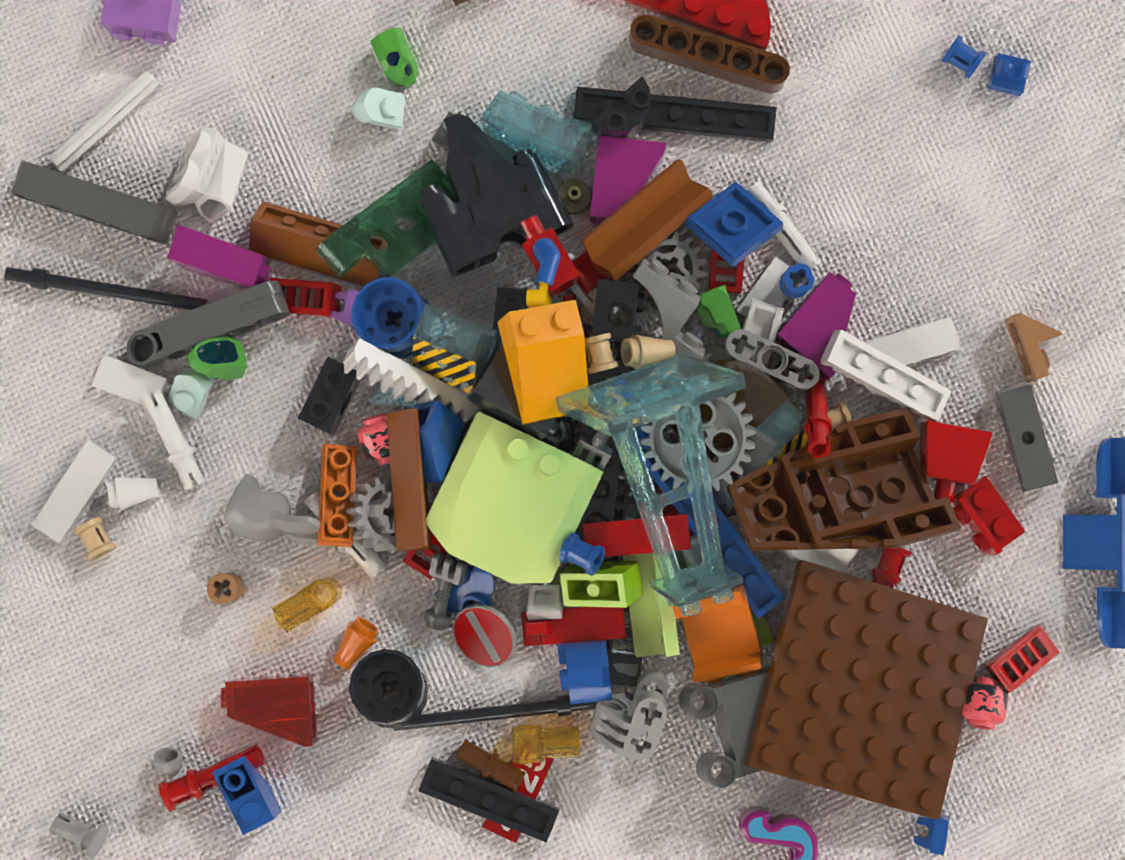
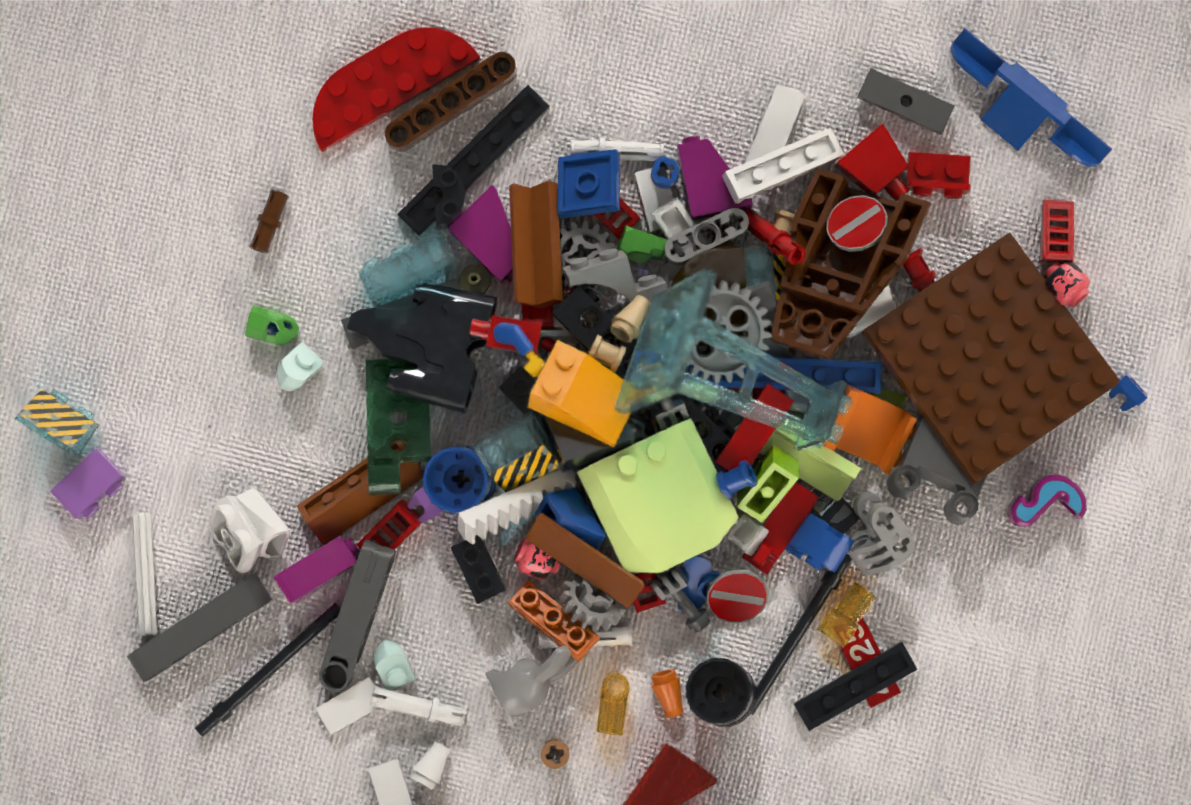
camera: 50 degrees left, 0 degrees up
bright green rock [187,337,247,381] -> none
reddish brown pin [456,739,526,792] -> none
medium nougat slope [1004,313,1062,382] -> none
none -> red piece [826,195,888,252]

